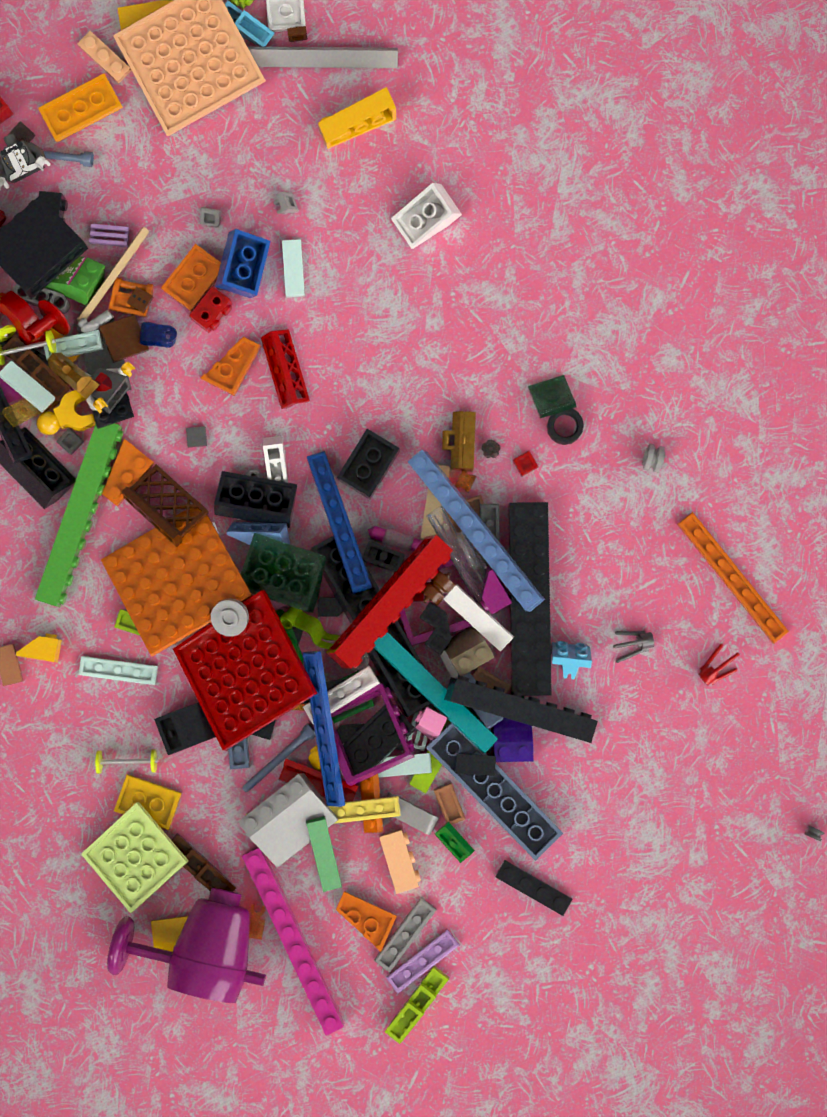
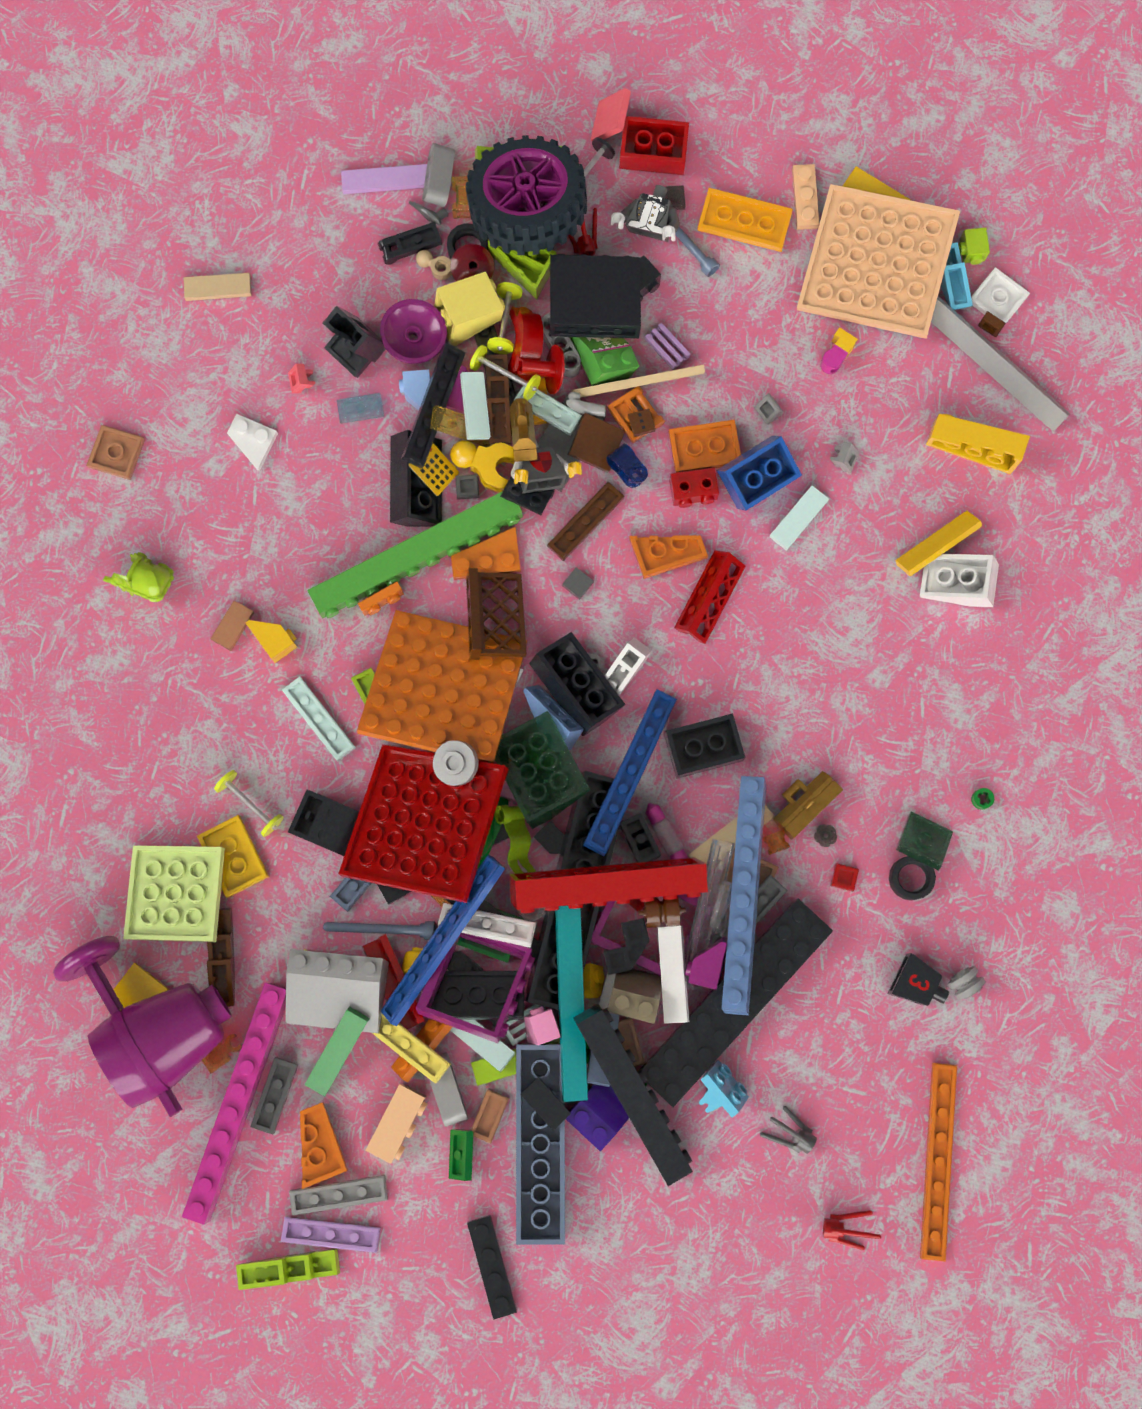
camera: 45 degrees right, 5 degrees down
none -> dark grey plate [250,1057,298,1135]
none -> orange plate [357,581,404,616]
none -> yellow sticker [409,443,459,496]
none -> reddish brown tile [547,482,625,561]
none -> yellow plate [583,963,605,999]
none -> leg [820,327,858,374]
none -> black torso [887,953,949,1006]
none -> yellow tile [895,510,982,576]
none -> green bush [971,788,995,810]

